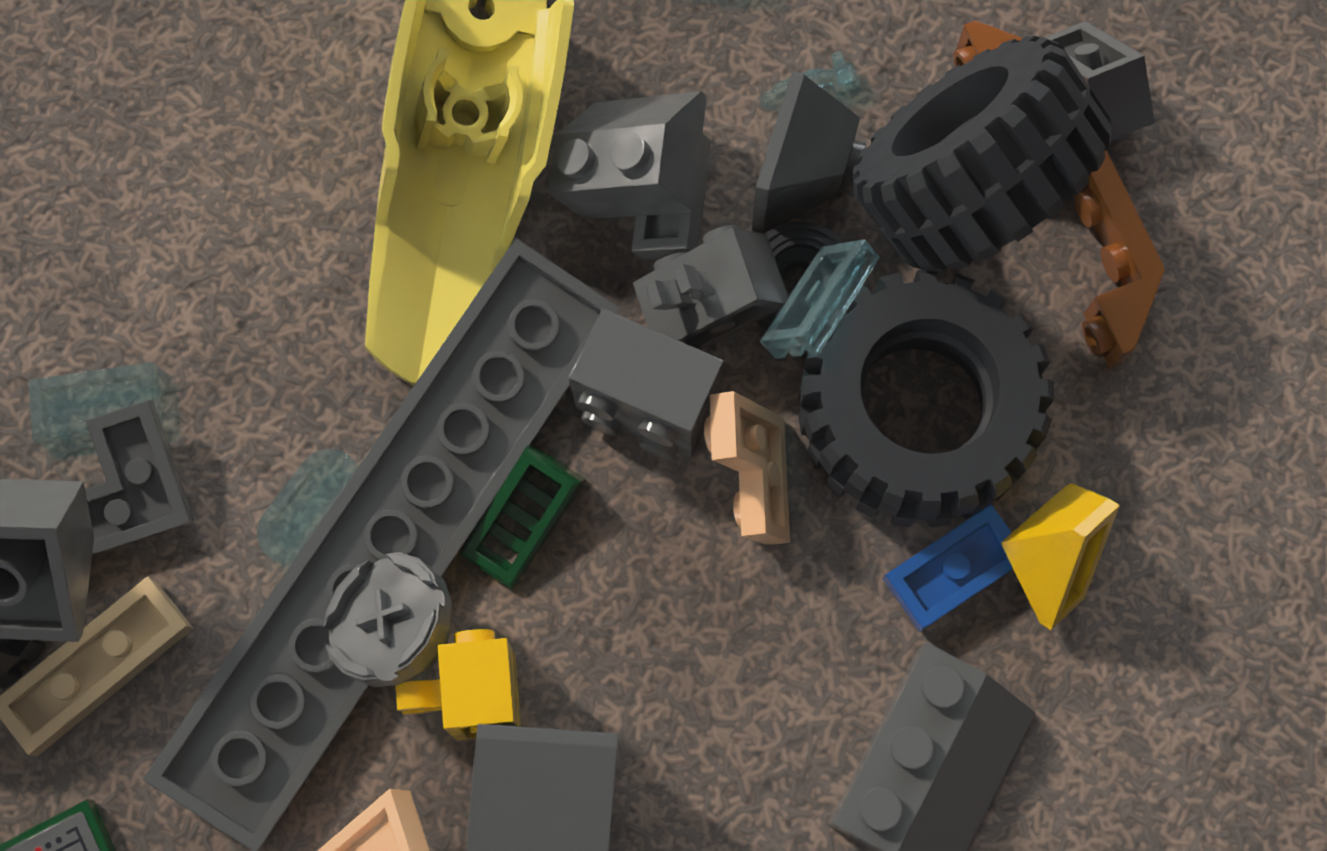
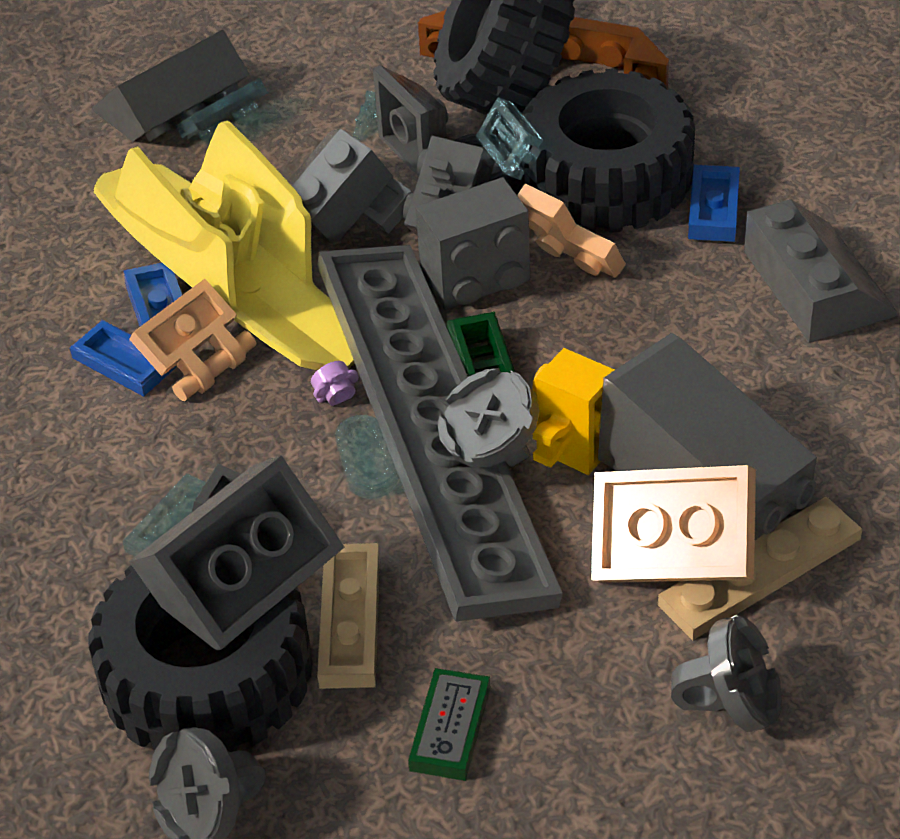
camera: 50 degrees left, 30 degrees down
yellow slope [1001,483,1120,630] -> none
none -> blue tile [70,320,176,397]
none -> blue plate [124,263,182,326]
none -> light nougat plate [129,279,256,401]
none -> lavender plate [311,361,359,406]

